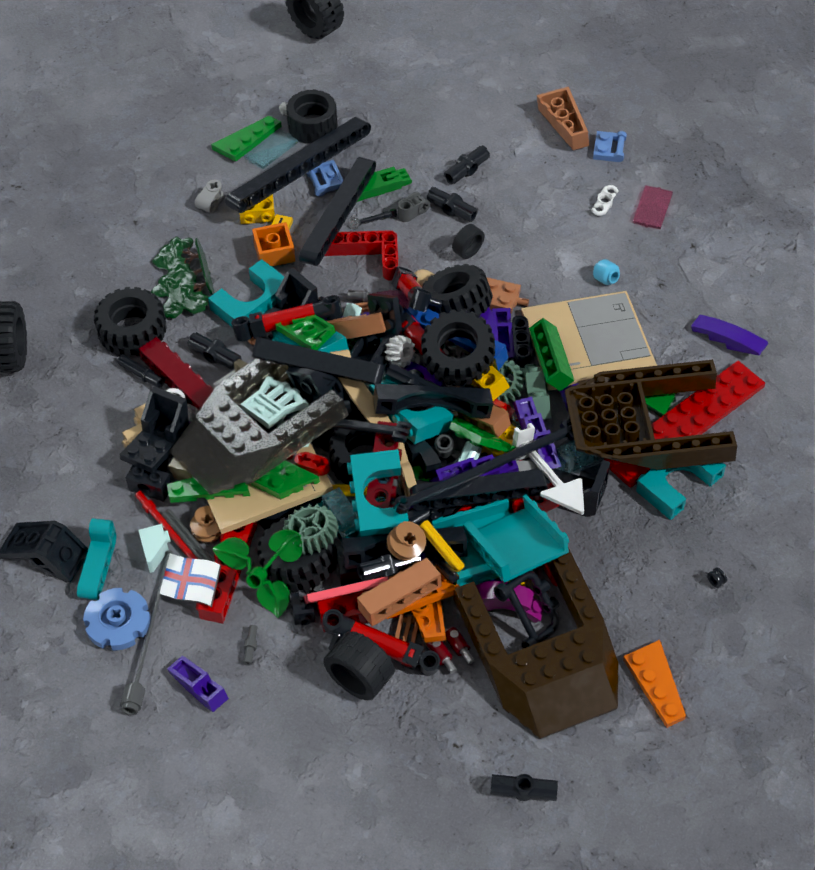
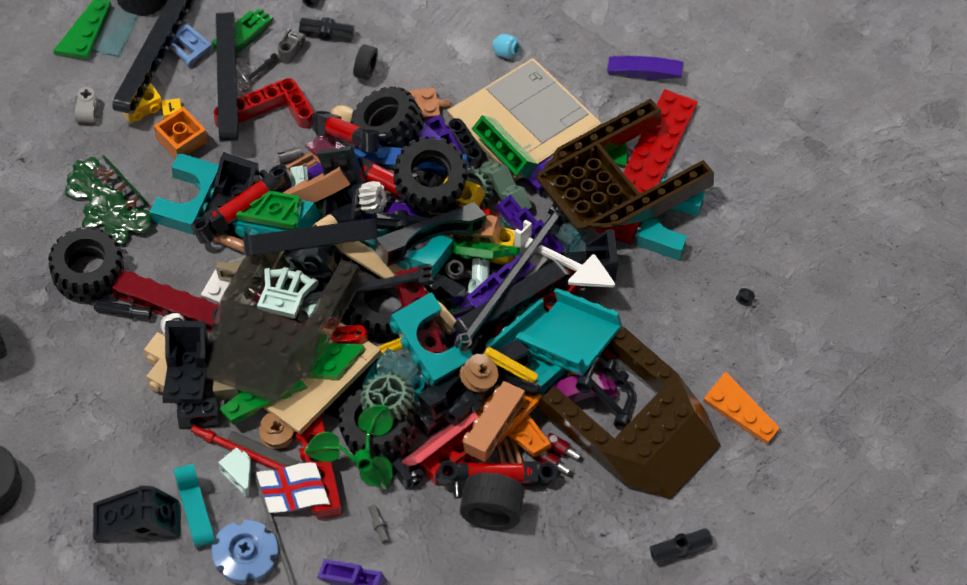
camera: 30 degrees left, 5 degrees up
black piece [187,332,242,370] -> none

